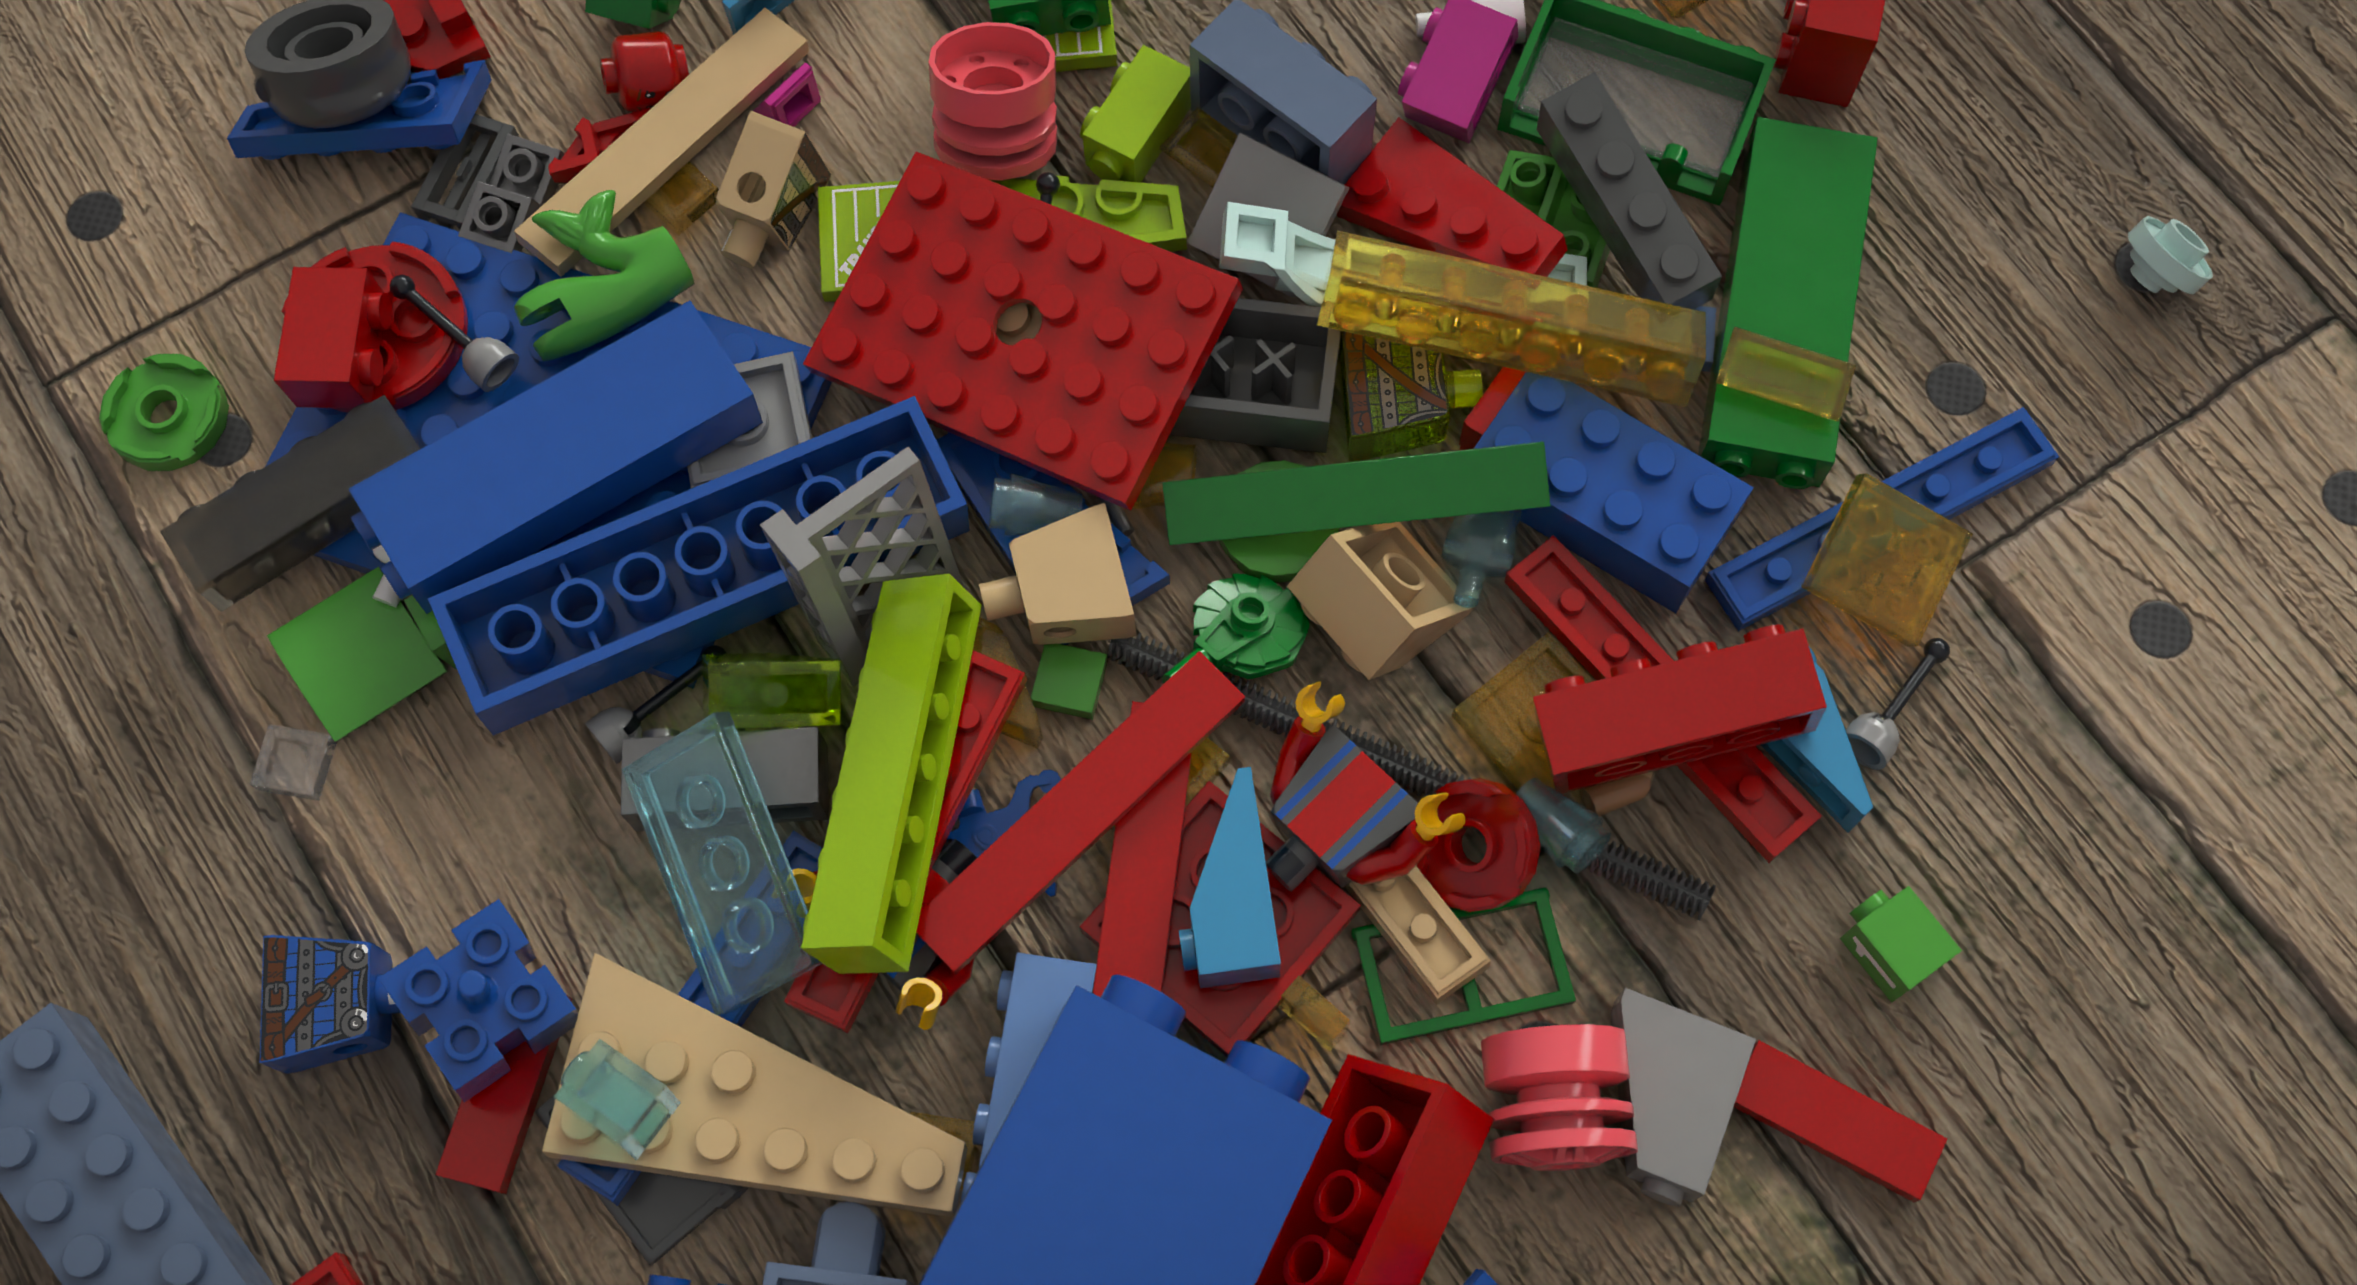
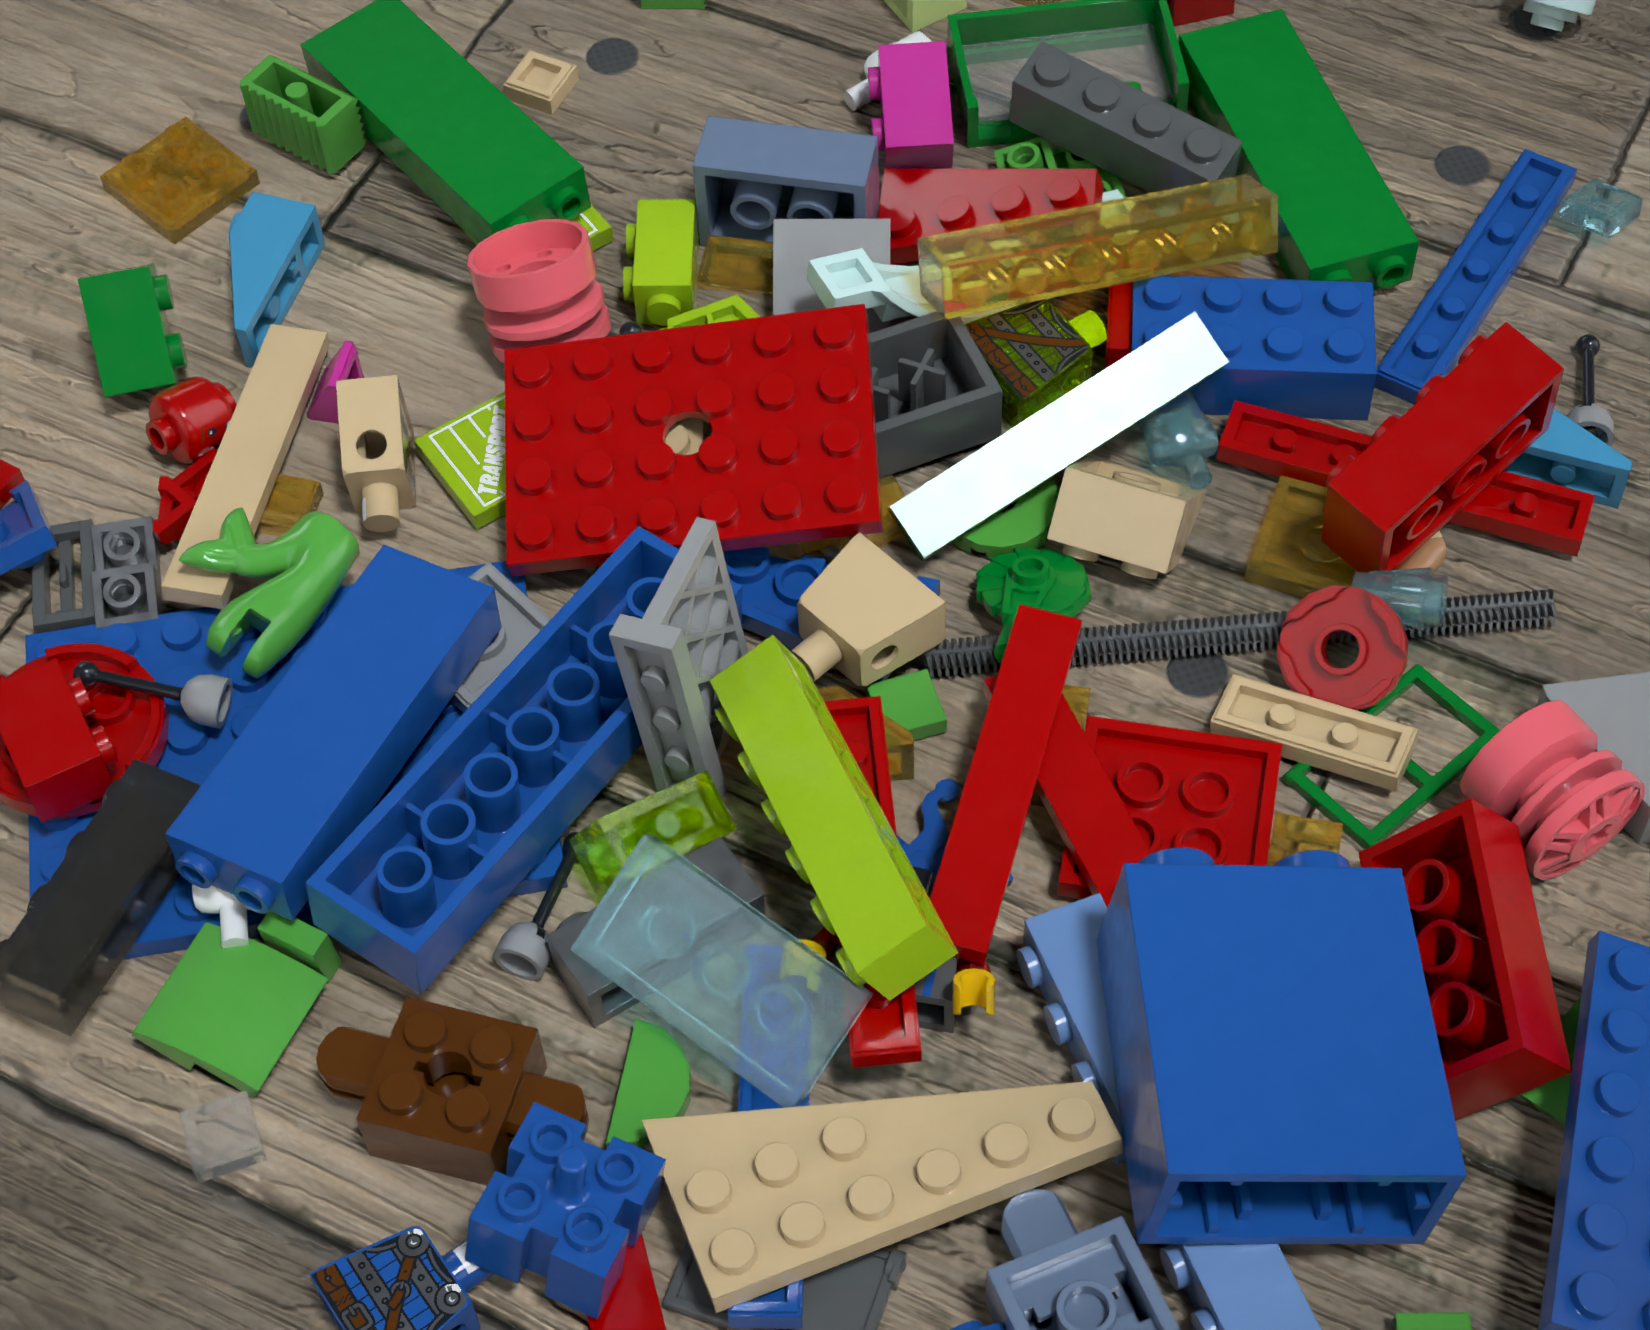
camera: 30 degrees left, 15 degrees down
clear light blue brick [554,1039,681,1160] -> none
clear light blue cone [989,473,1082,536] -> none
dark azure slope [1179,767,1281,988] -> none
torso [1266,681,1465,892] -> none
clear yellow tile [1716,327,1856,422] -> none
clear yellow tile [1801,473,1973,647] -> none
none -> reddish brown brick [316,996,589,1186]
none -> bright green tile [606,1019,691,1149]
none -> clear light blue tile [1559,179,1643,239]

